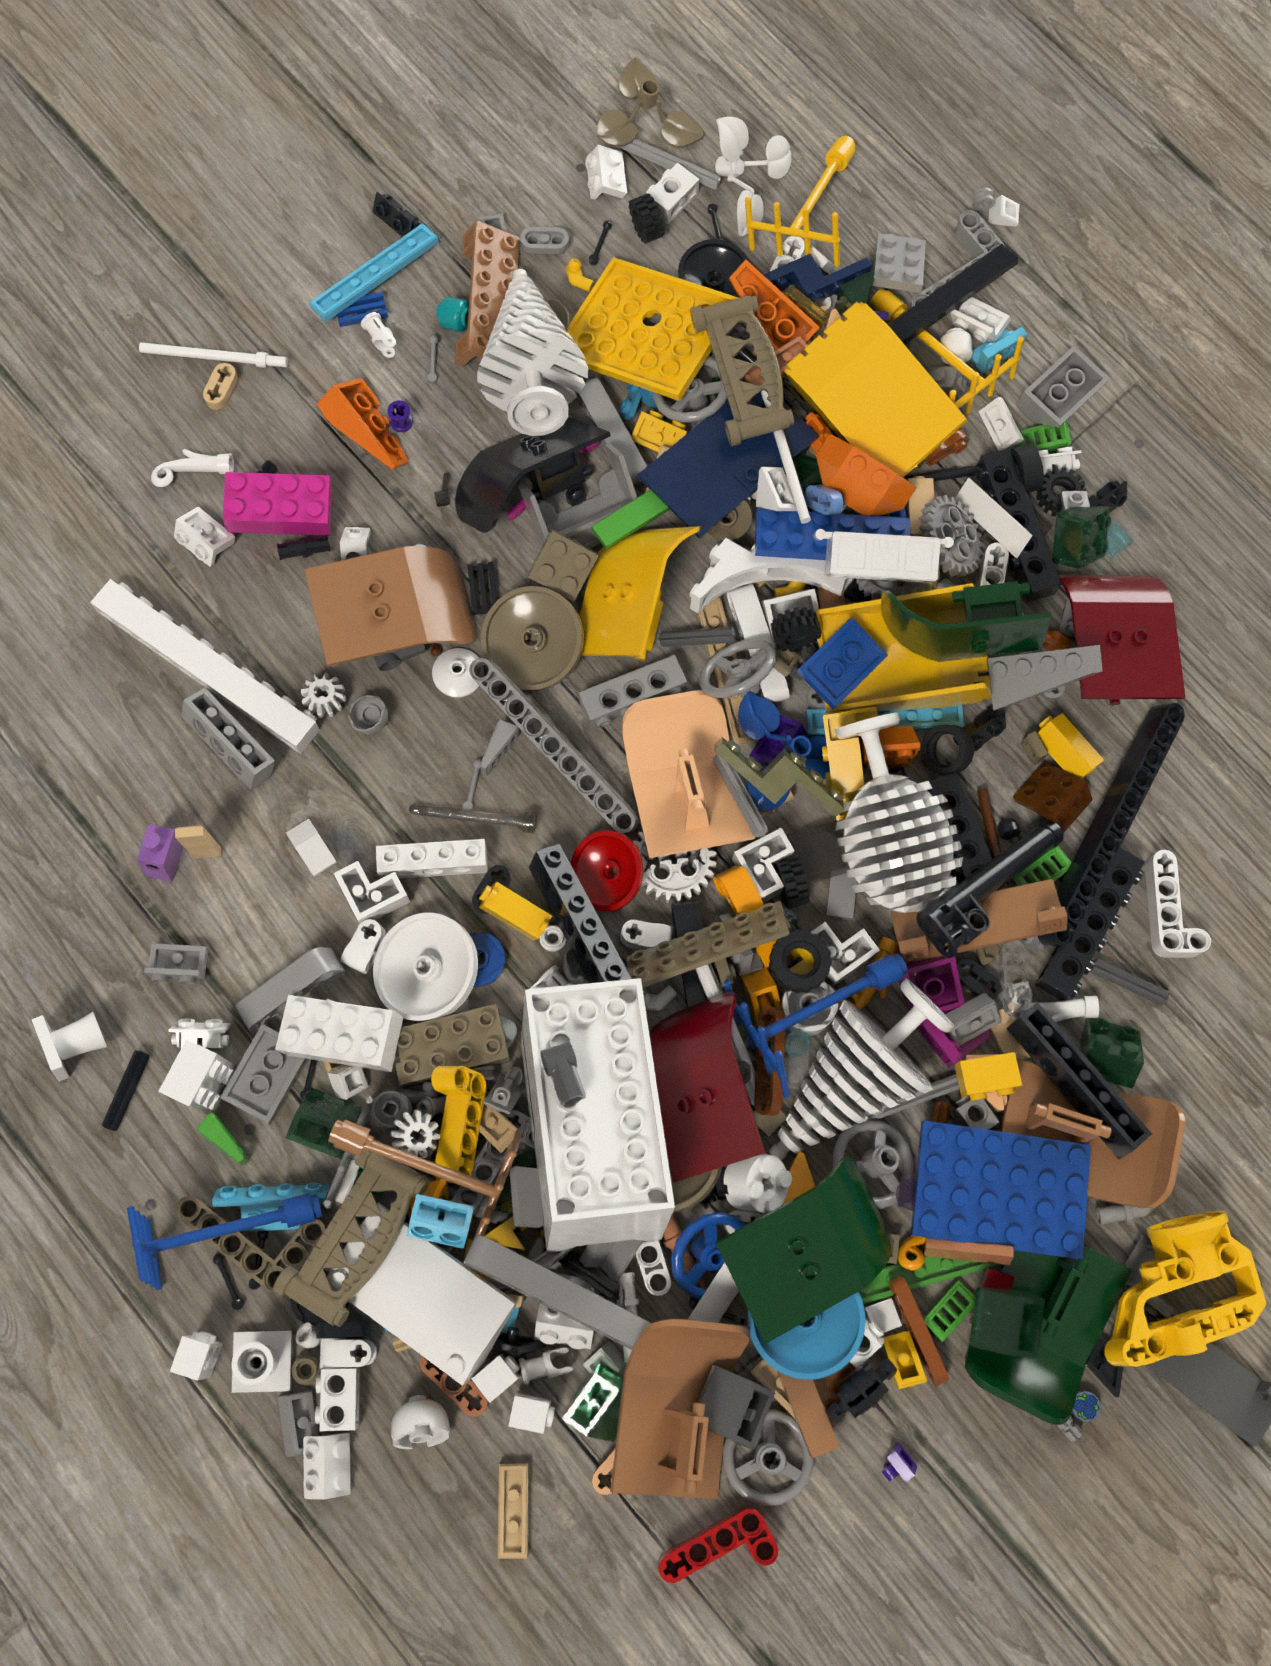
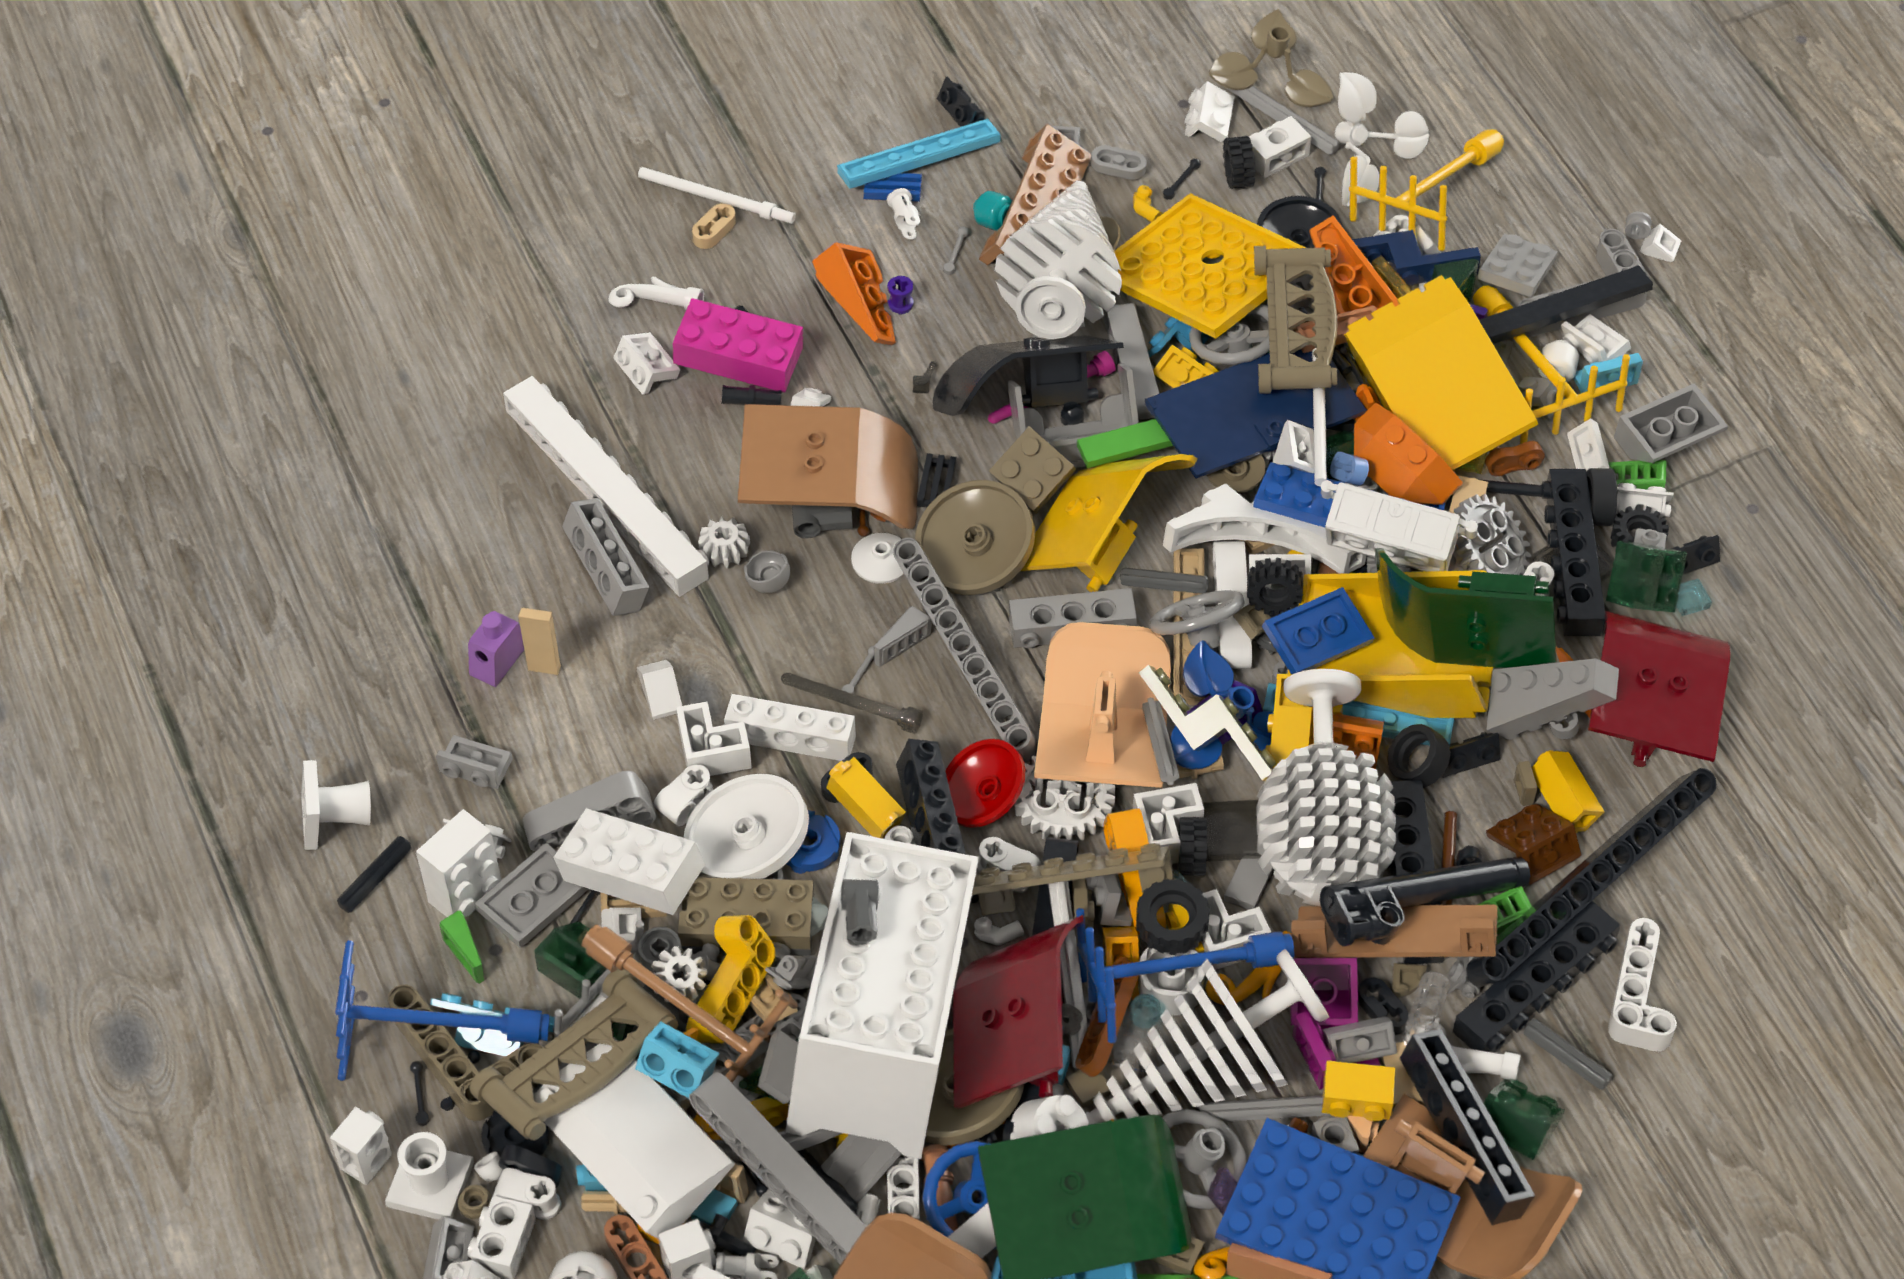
camera: 20 degrees right, 20 degrees down
white sticker [955,477,1032,558] -> none

